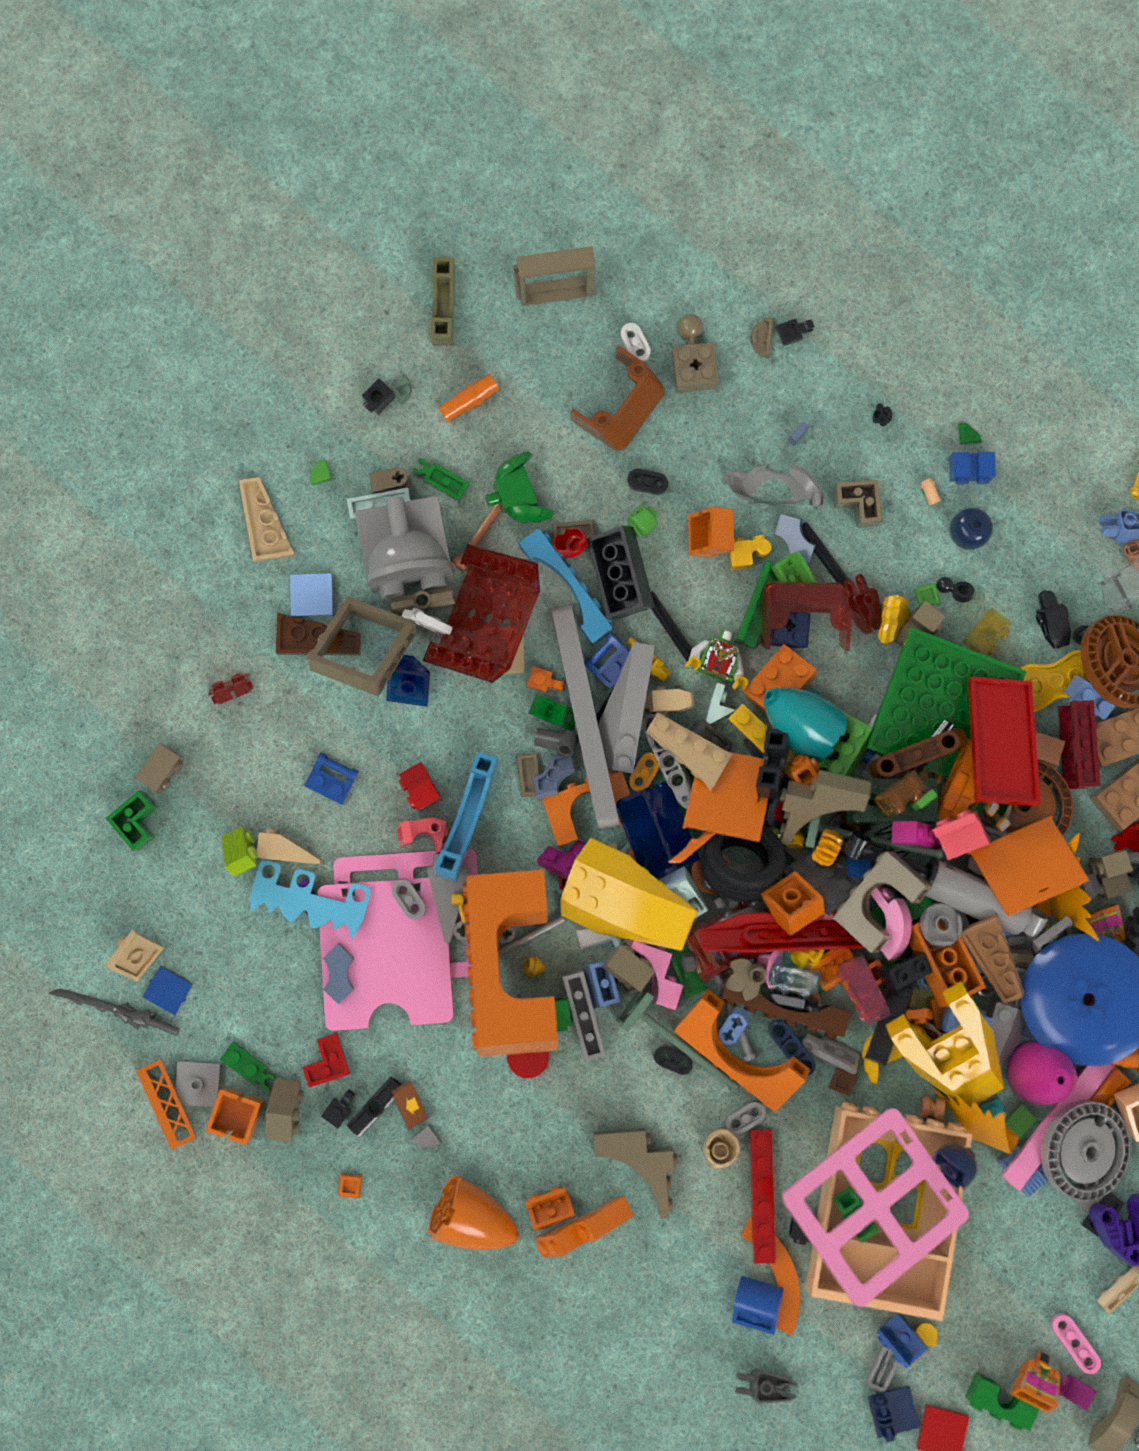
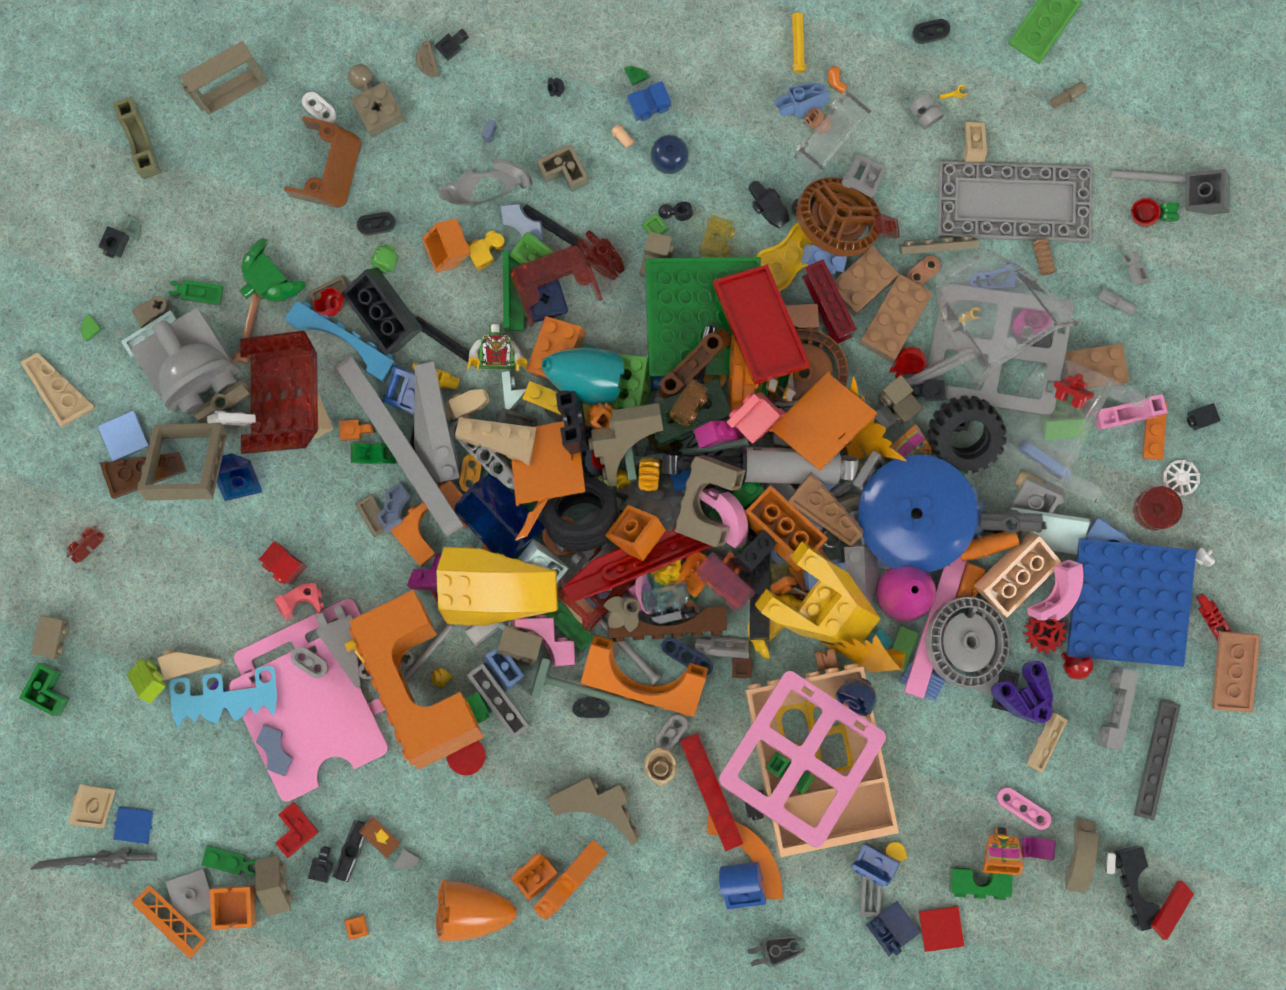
camera: 20 degrees left, 0 degrees up
blue plate [304,752,359,805] -> none
dark azure arch [434,752,498,882] -> none
orange piece [438,374,500,423] -> none
dark grey piece [534,728,579,758] -> none
dark grey tile [681,951,696,972] -> none
medium blue beam [719,1008,749,1044] -> none
yellow rock [878,595,911,646] -> none
bright green tile [910,789,937,810] -> none
light grey tile [920,903,963,947] -> none

